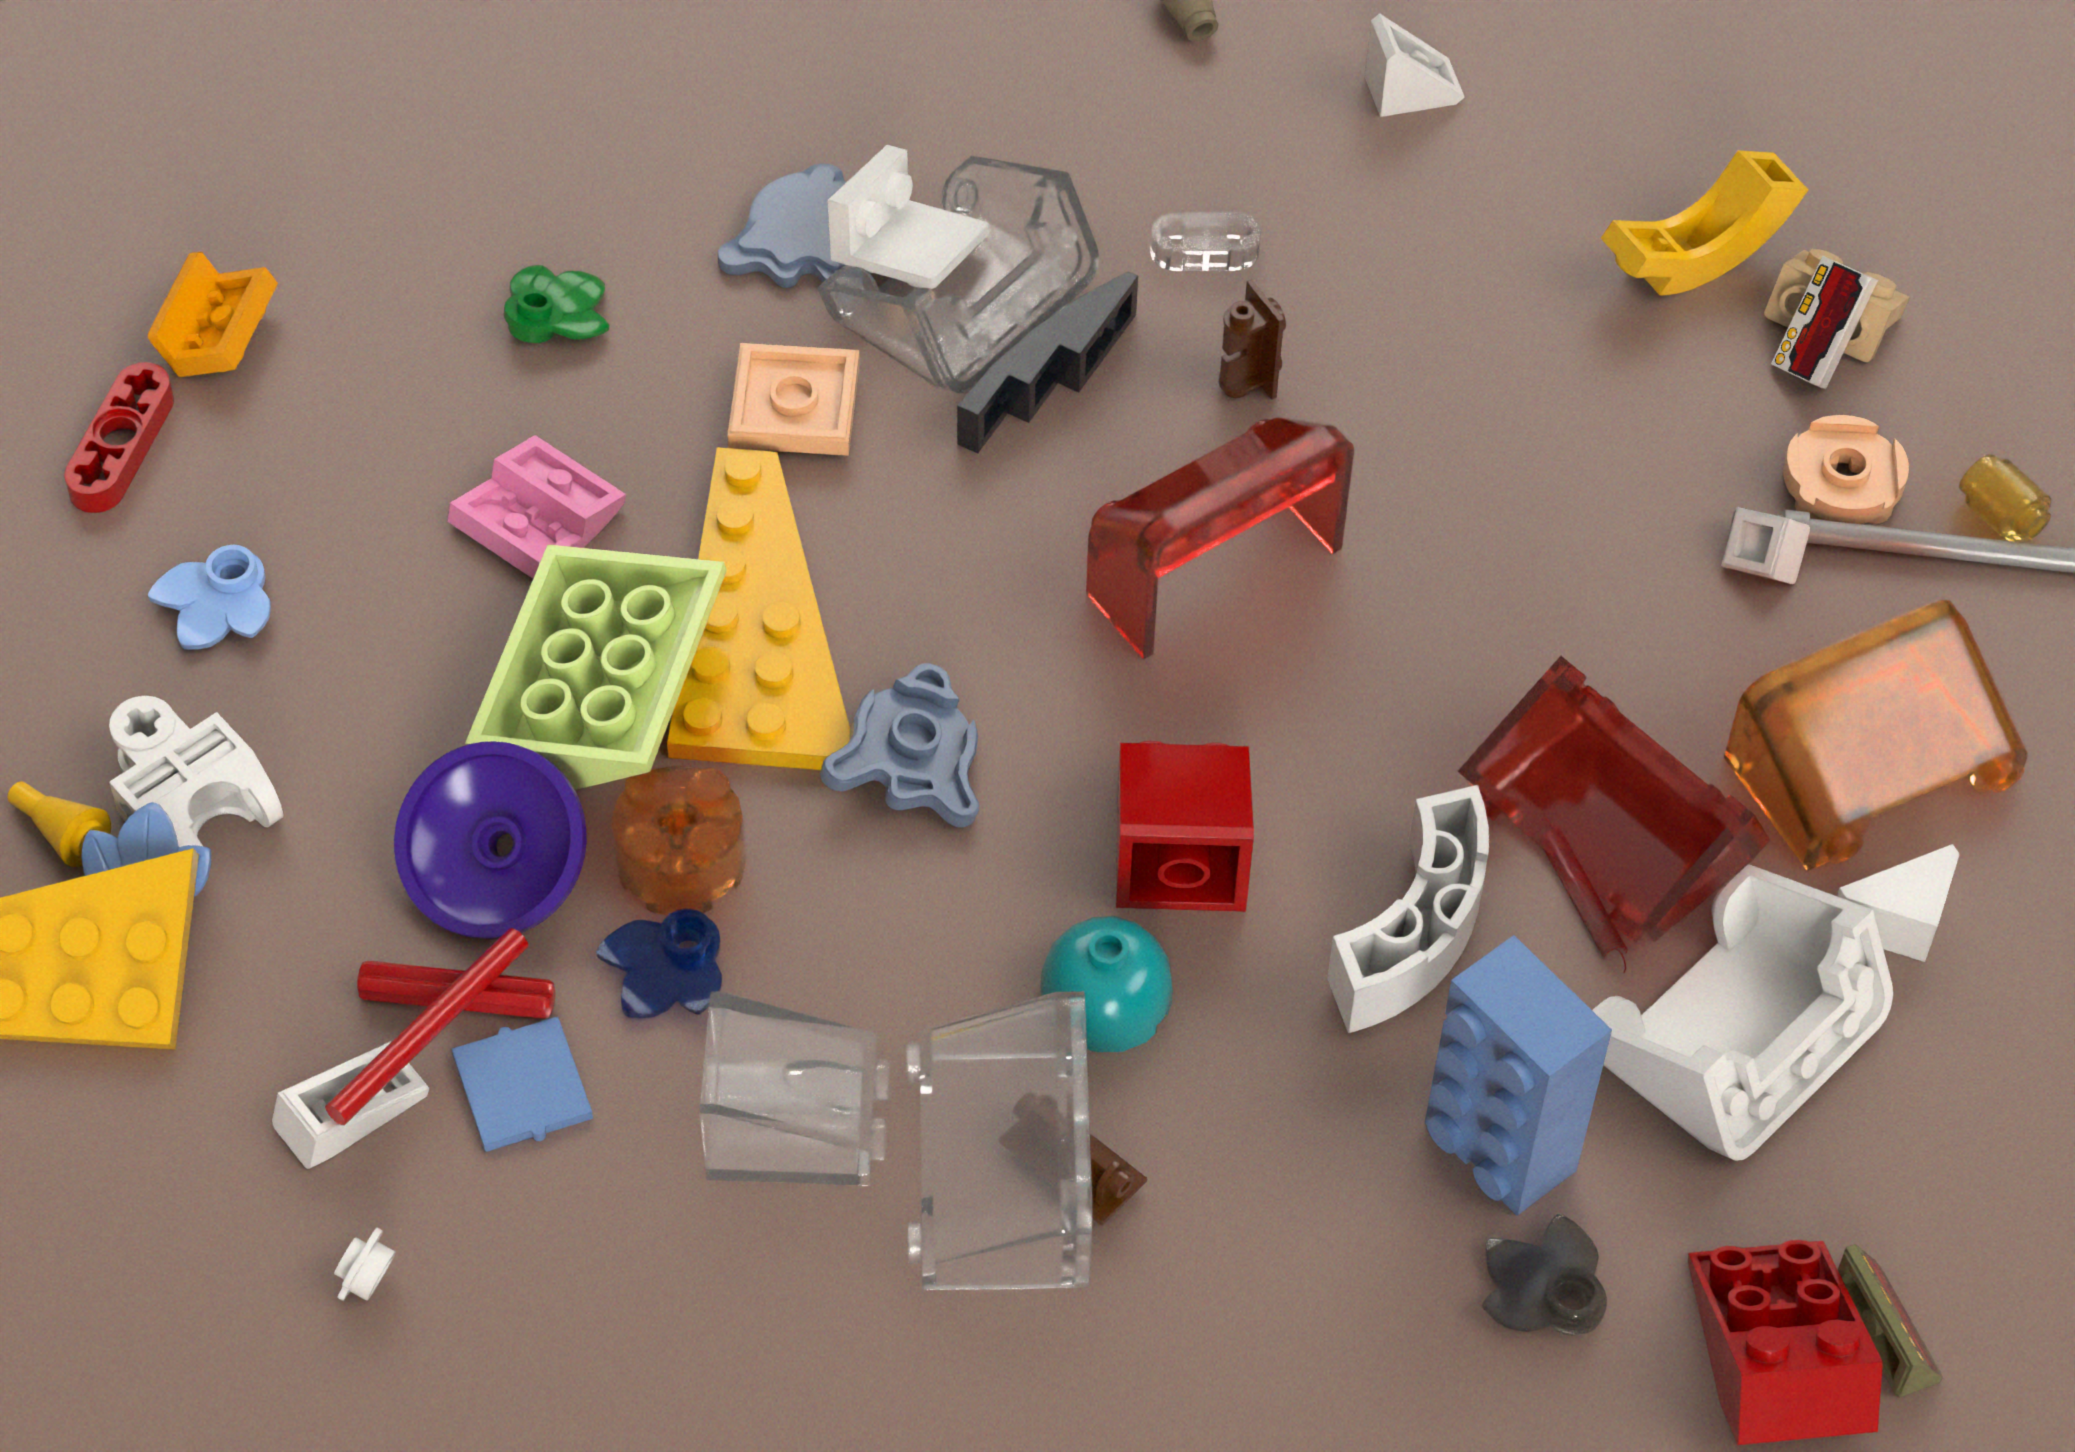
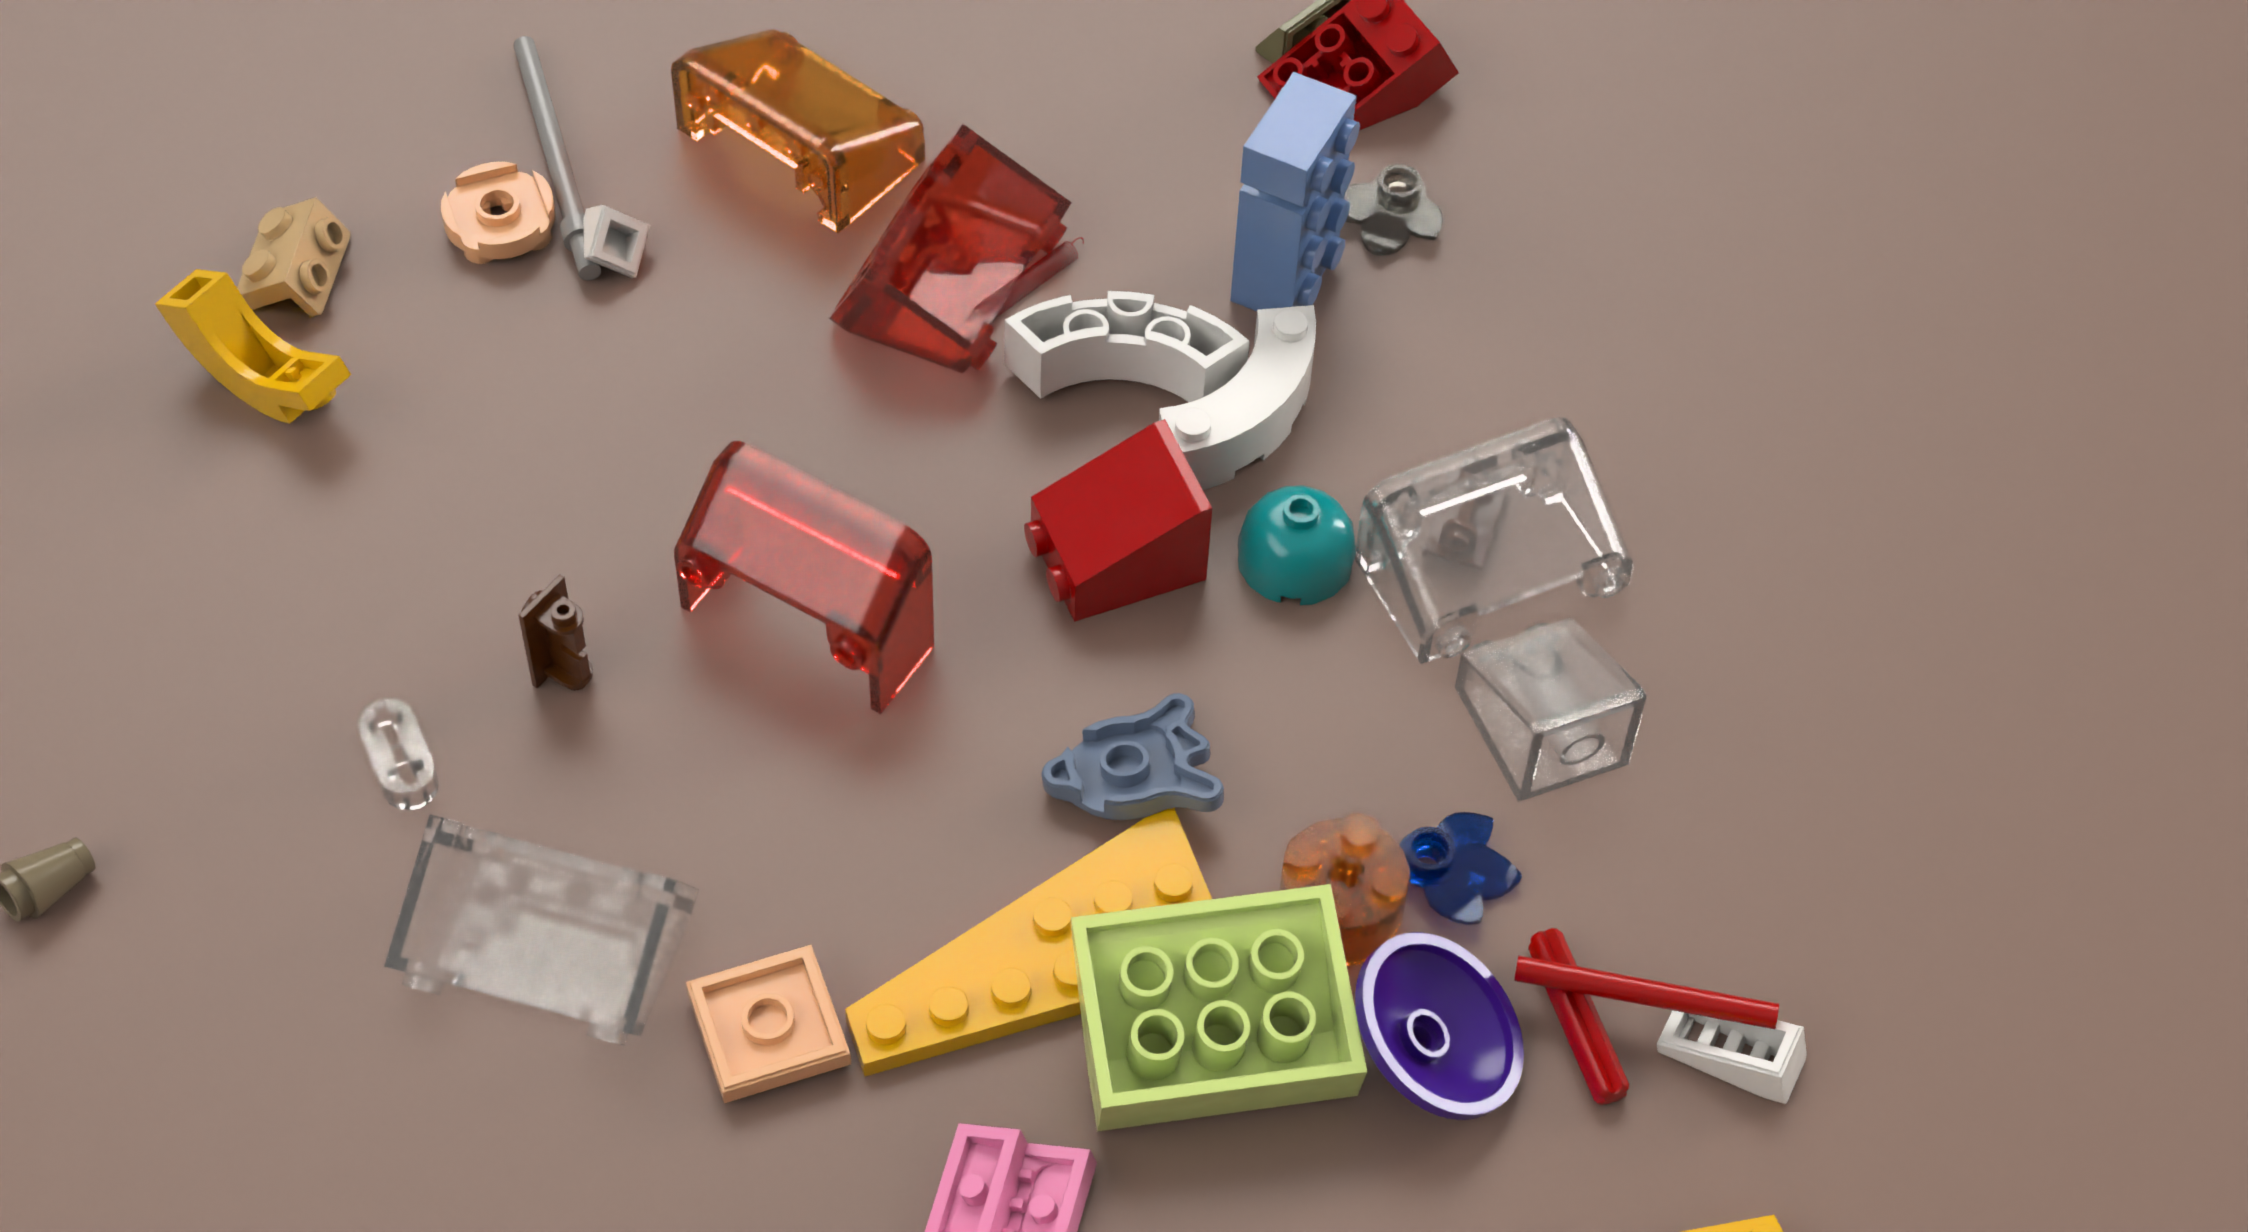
camera: 115 degrees left, 0 degrees up
white plate [334,1227,396,1301] -> none
medium blue piece [451,1016,593,1152] -> none
tile [718,163,860,299] -> none
white bracket [828,145,989,289] -> none
black slope [957,271,1138,453] -> none
white slope [1365,13,1465,117] -> none
white windscreen [1592,864,1893,1161] -> none
slope [1771,256,1878,389] -> none
white slope [1837,844,1959,962] -> none
clear yellow brick [1959,454,2051,542] -> none
none -> white brick [1159,305,1316,490]

